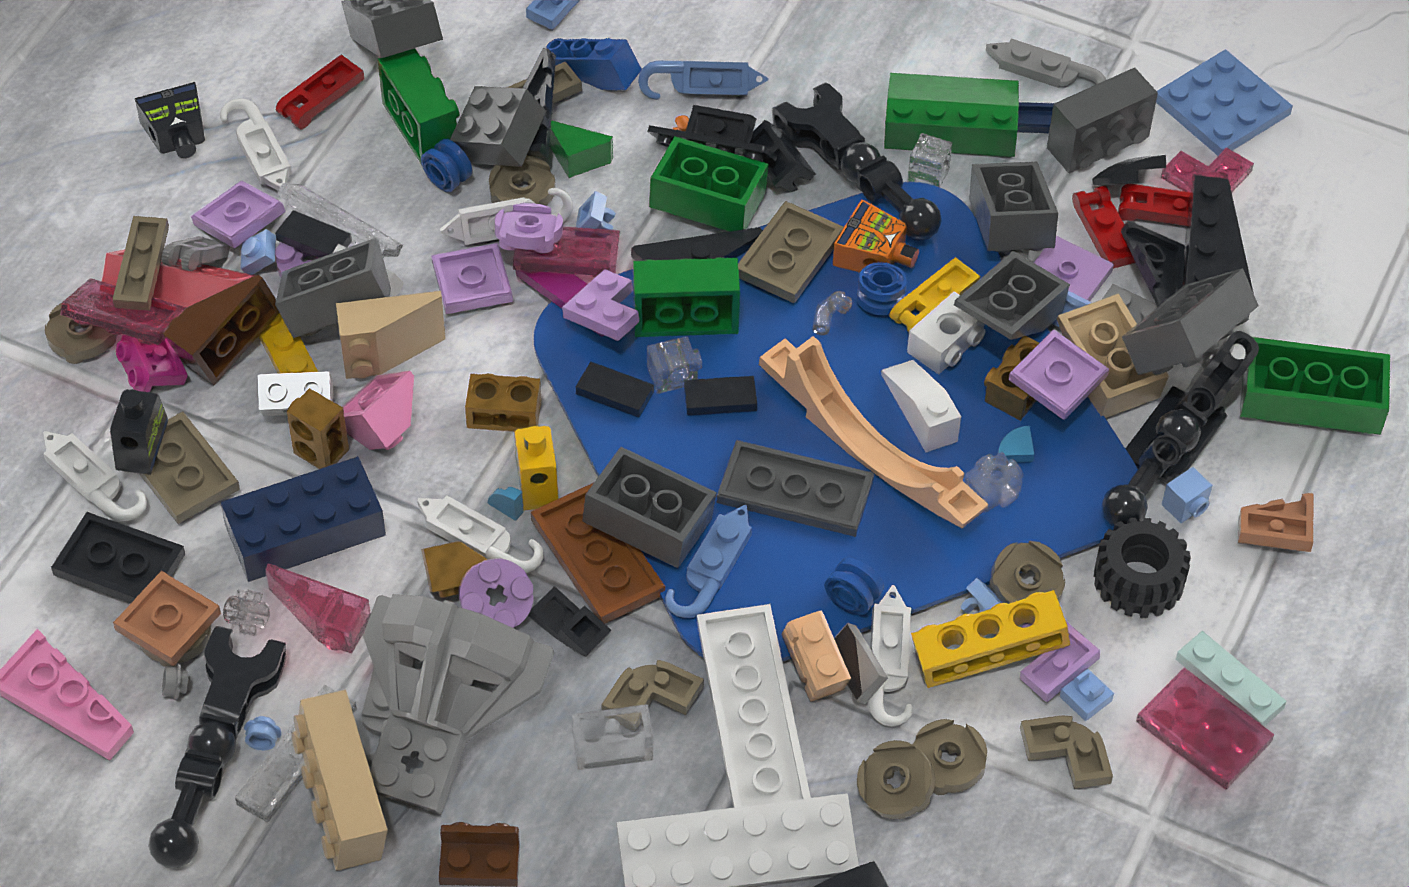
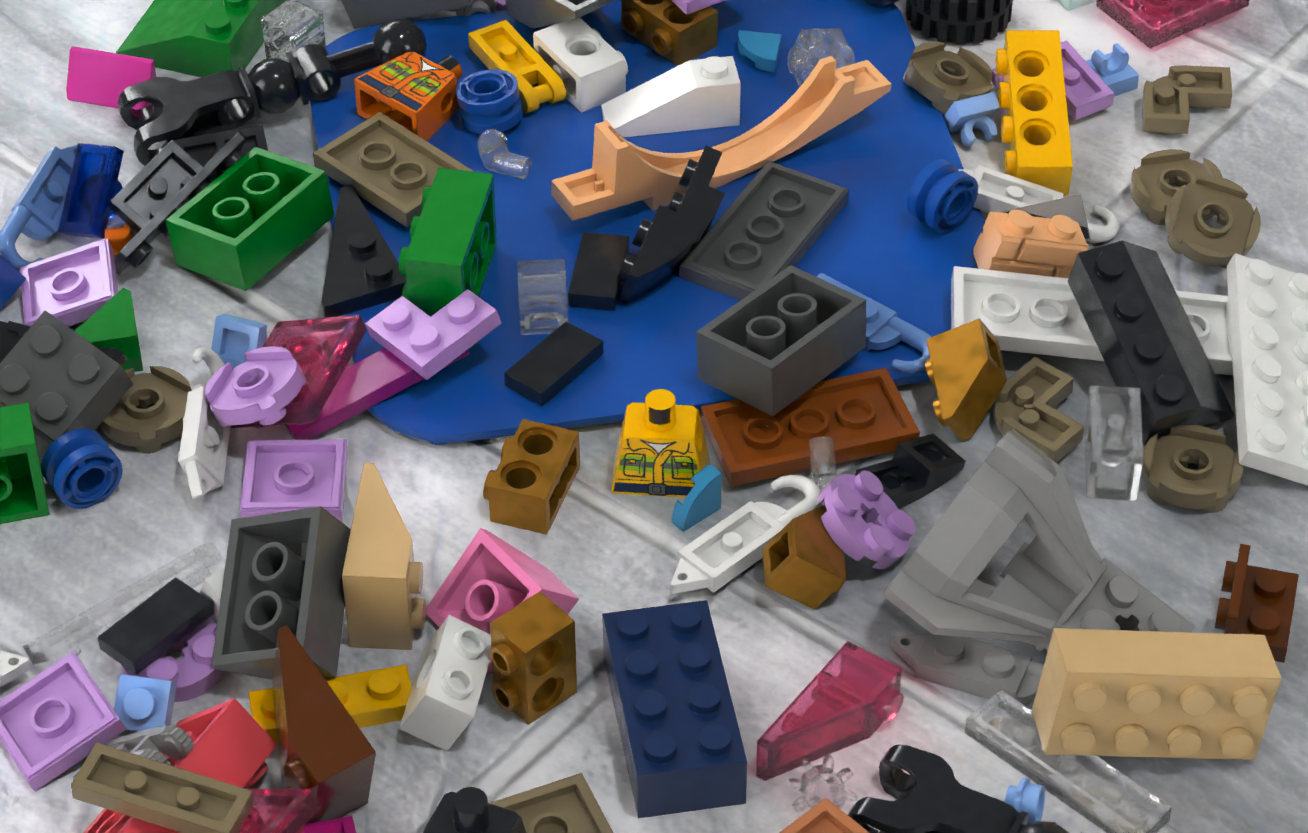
camera: 75 degrees left, 10 degrees down
none -> lavender plate [20,238,118,326]
none -> clear blue tile [58,143,124,239]
none -> dark pink slope [66,46,156,110]
none -> black slope [617,145,725,303]
none -> clear arm [809,437,837,491]
none -> pearl gold slope [925,318,1007,442]
none -> black slope [1067,240,1235,446]
none -> dark tan plate [1141,425,1244,513]

